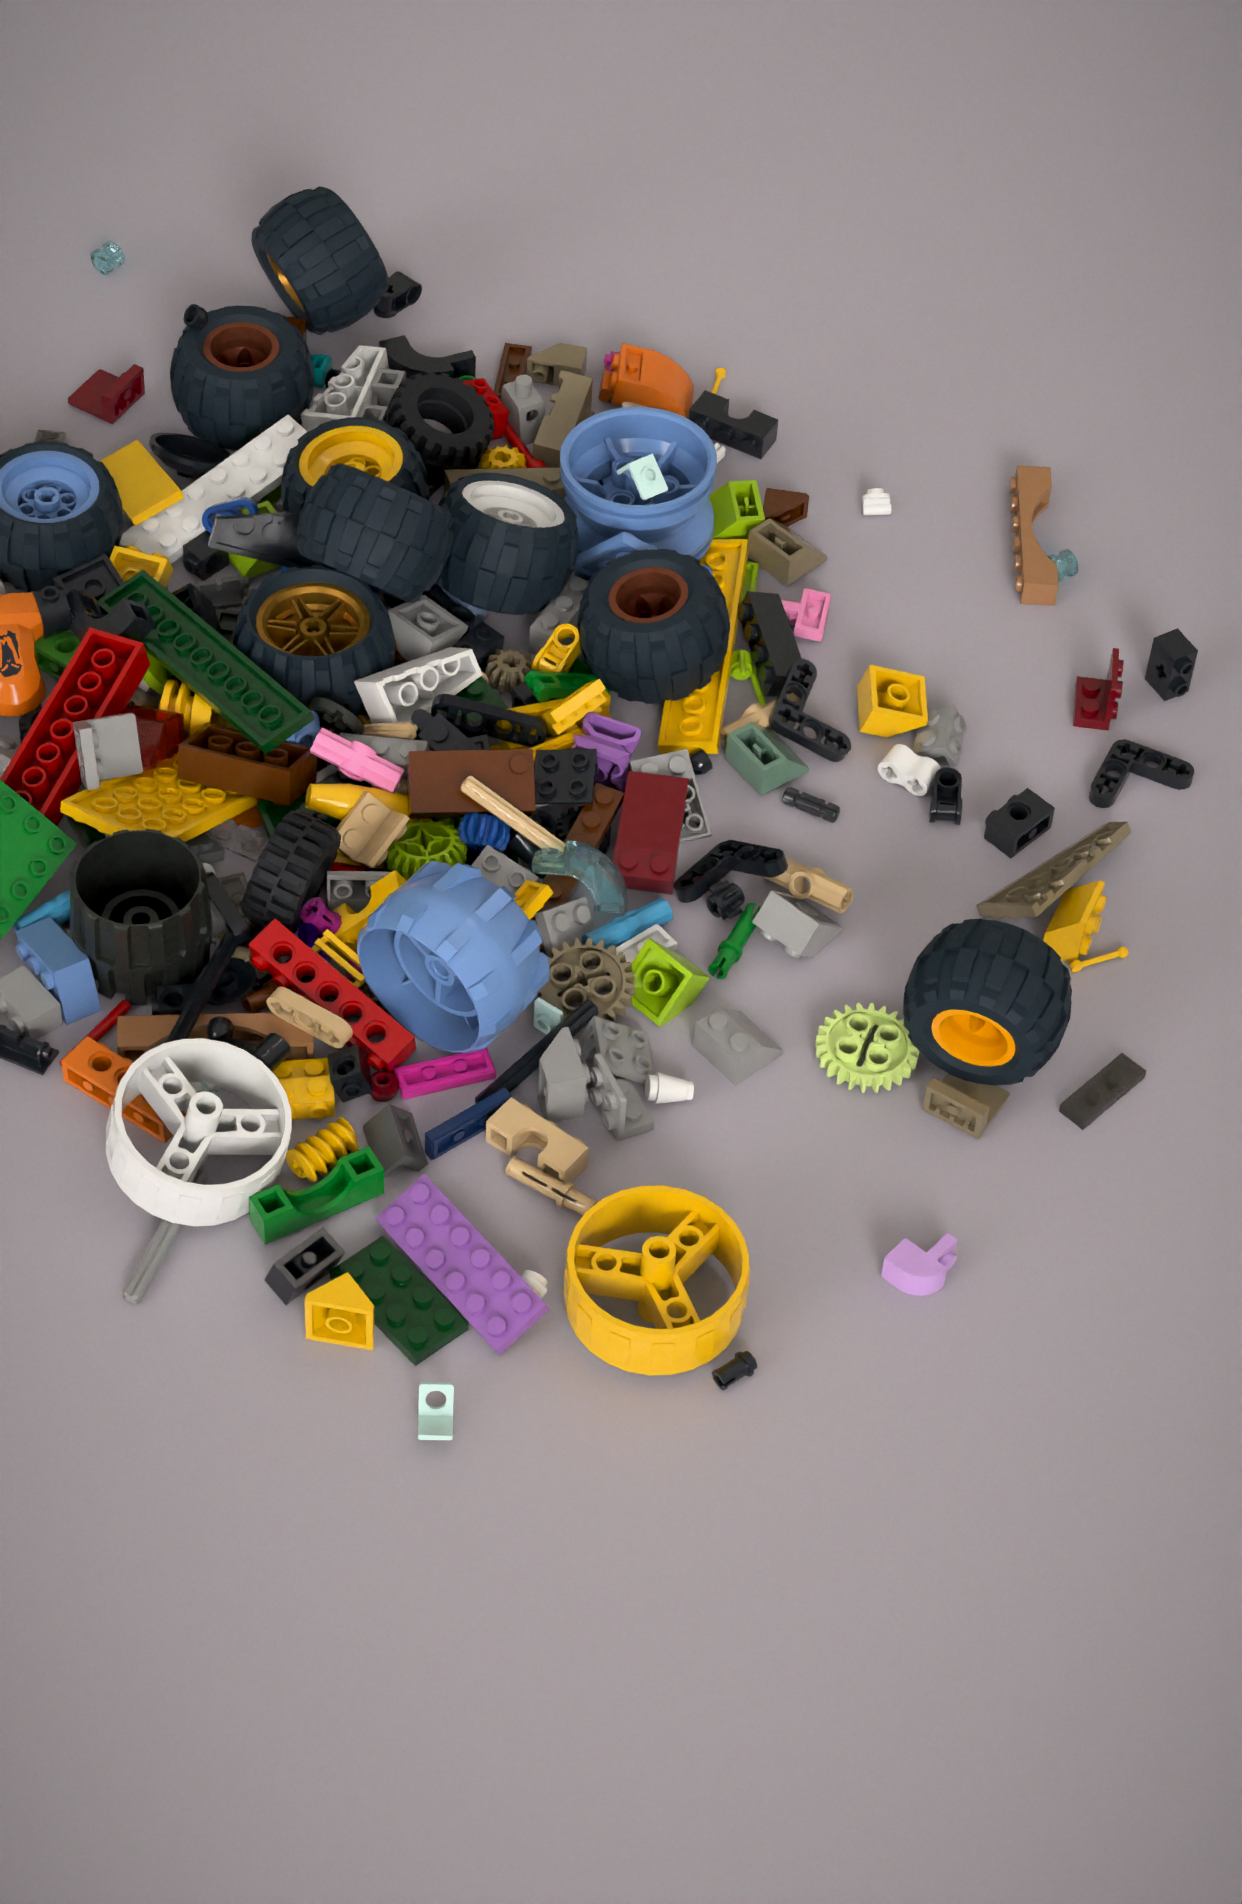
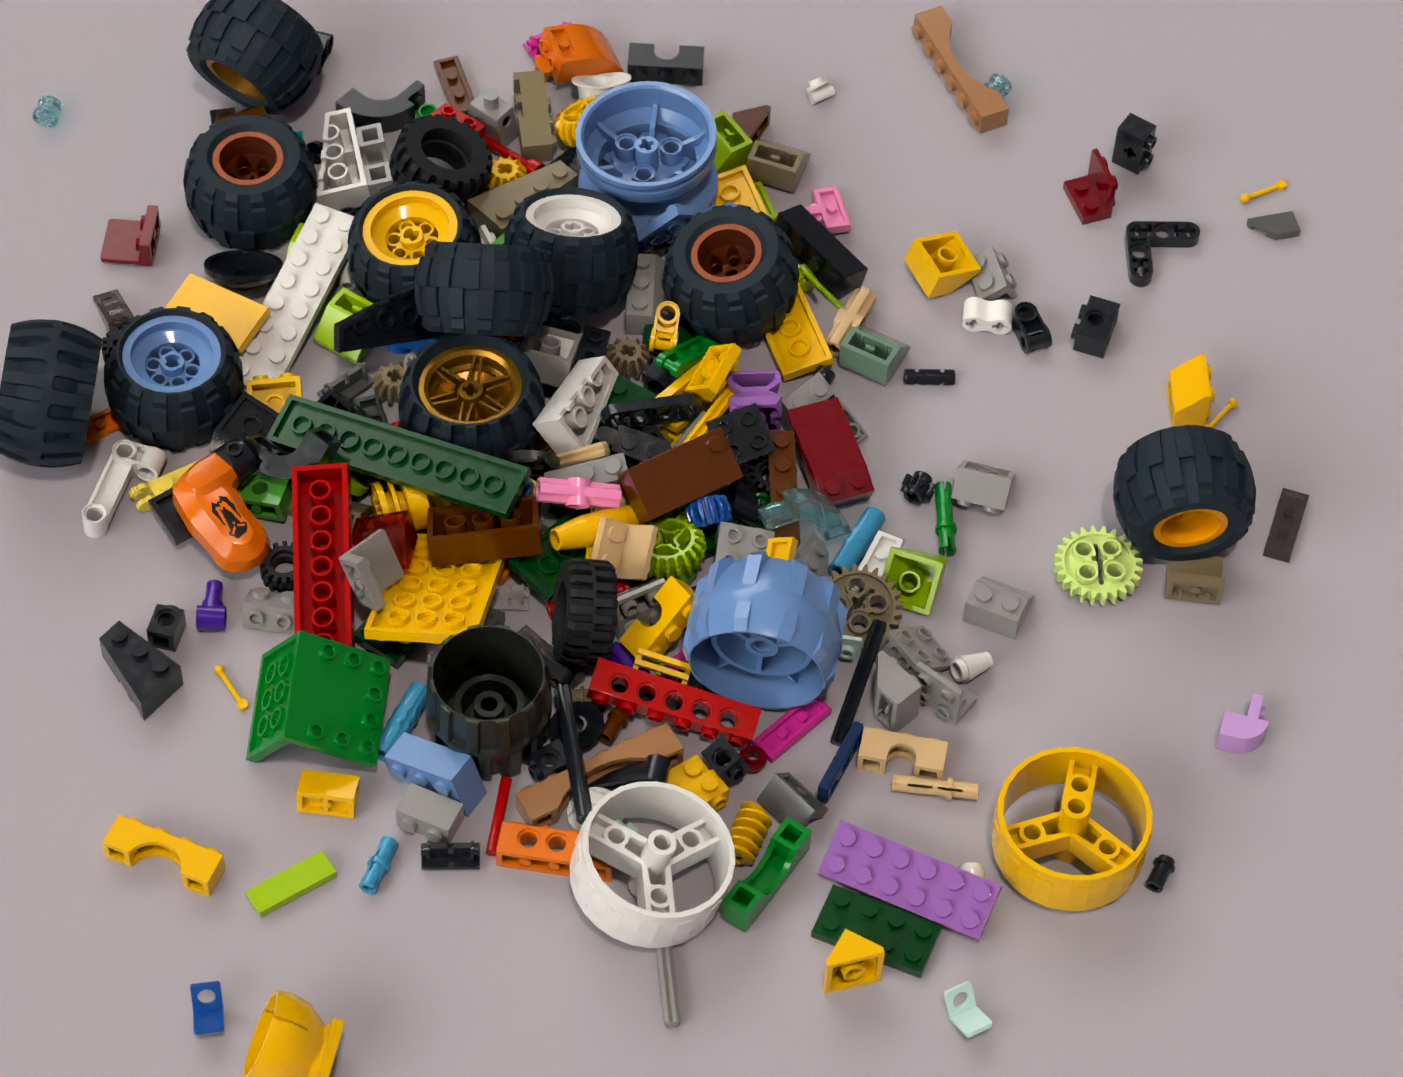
camera: 25 degrees left, 5 degrees up
black hinge [183,304,208,329] -> none
black brick [183,531,229,581] -> none
blue plate [202,497,259,533] -> none
black hinge [207,1016,234,1043] -> none
black brick [264,1227,345,1305] -> none
tan beam [266,987,353,1048] -> none
magenta bush [300,897,342,937] -> none
tan axle [460,775,566,859] -> none
dark tan slope [527,343,587,386] -> none
light aqua bracket [617,454,668,500] -> none
black beam [673,840,788,903] -> none
yellow hinge [711,368,726,394] -> none
tan piece [763,857,854,914] -> none
black beam [768,659,851,762] -> none
dark tan wing [976,822,1132,919] -> none

